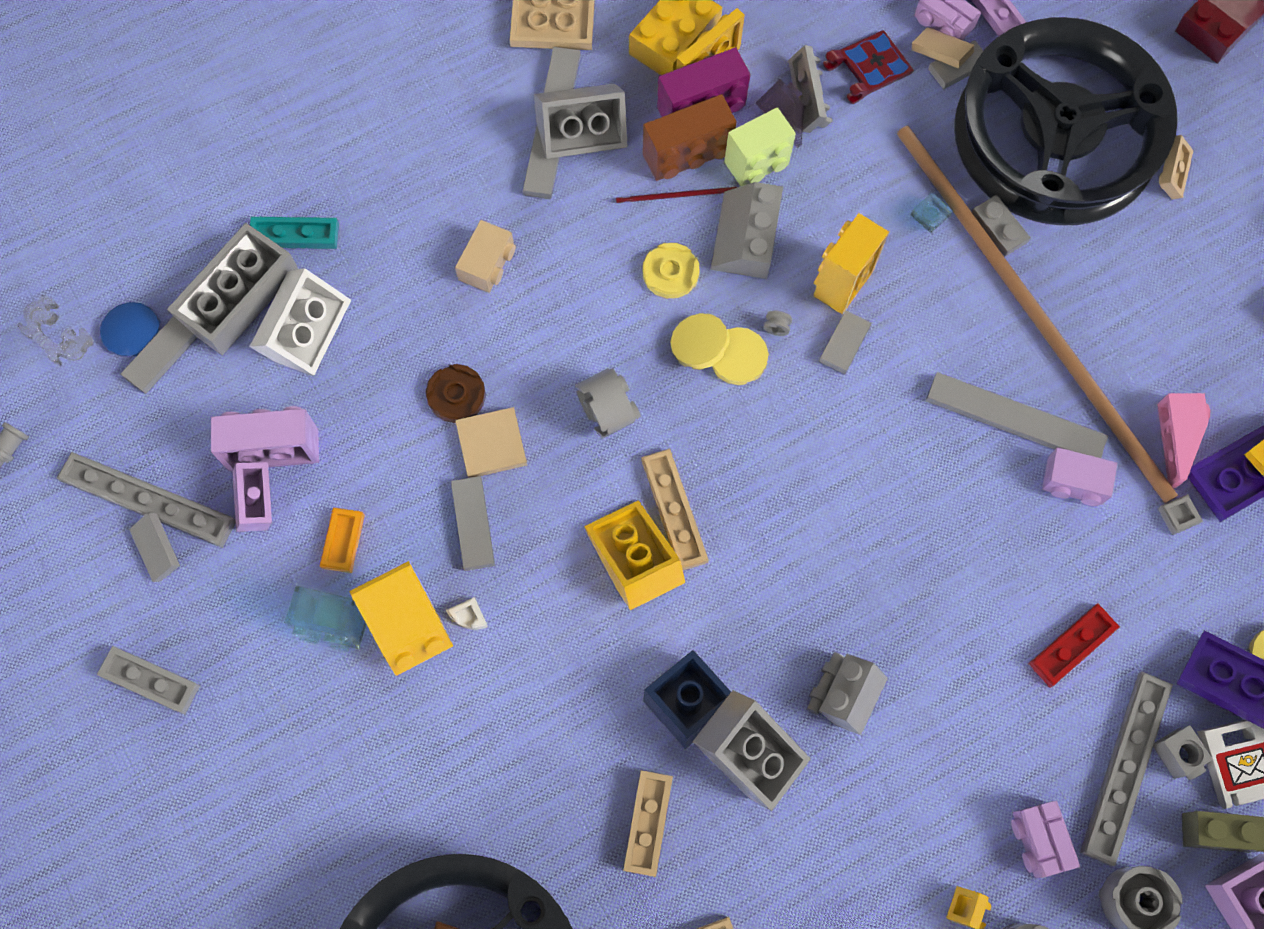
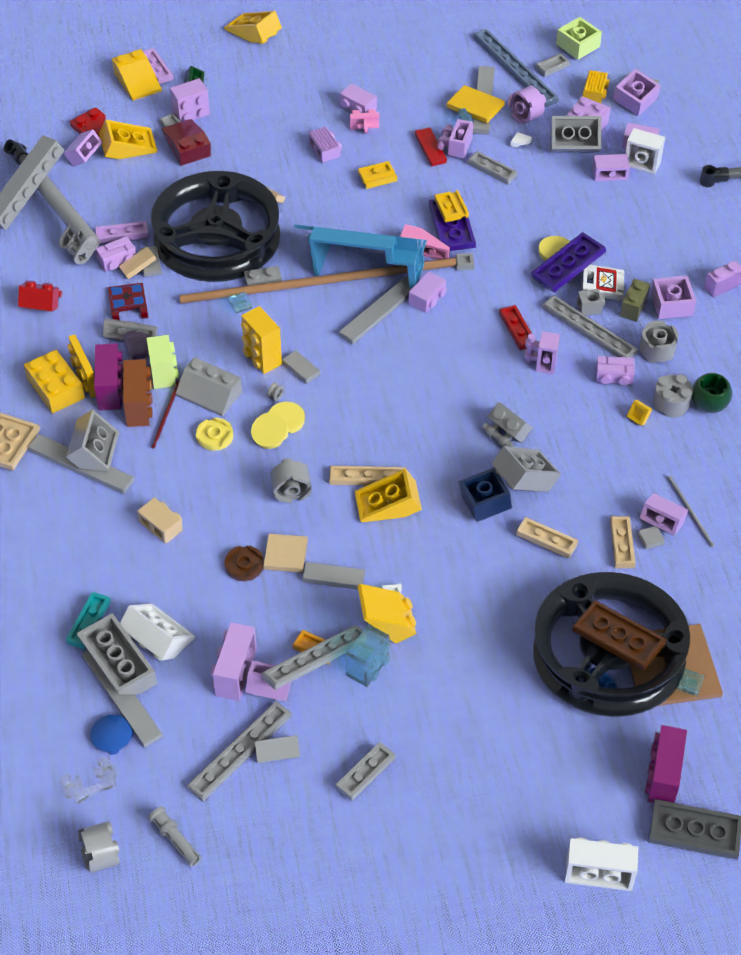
camera: 70 degrees left, 20 degrees down
none -> light grey tile [261,625,370,690]
none -> dark azure panel [294,224,427,289]
none -> lavender brick [524,331,560,375]

